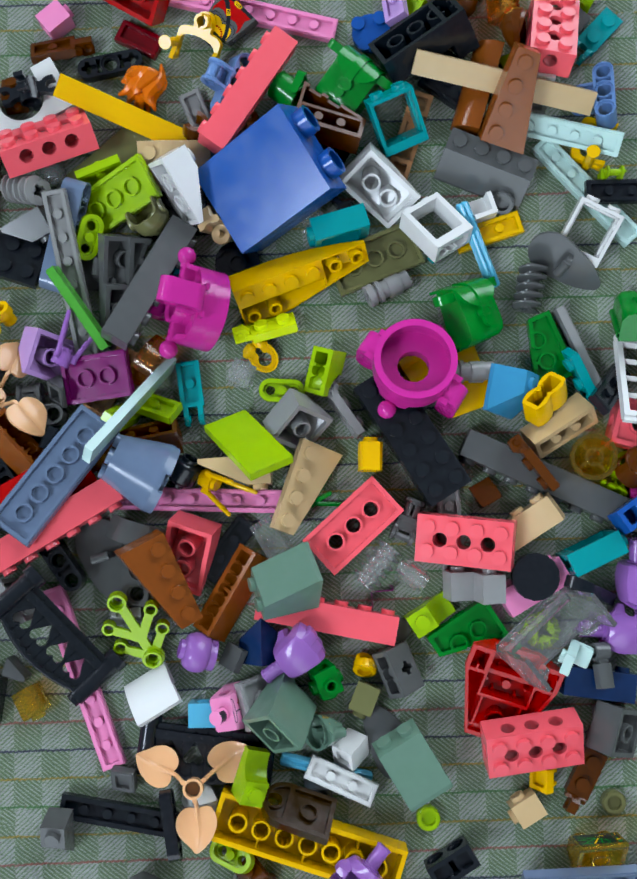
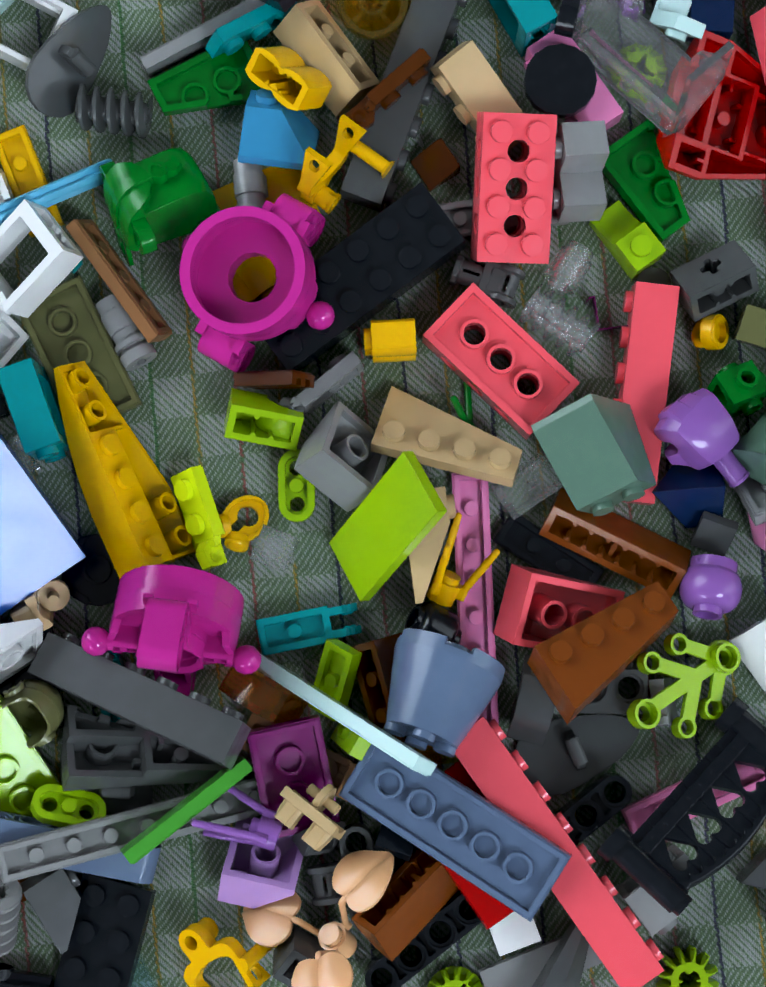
camera: 85 degrees left, 0 degrees up
none -> medium nougat tile [65,219,173,343]
none -> reddish brown tile [234,370,315,390]
none -> tan hips [274,783,346,852]
none -> yellow piece [297,114,395,214]

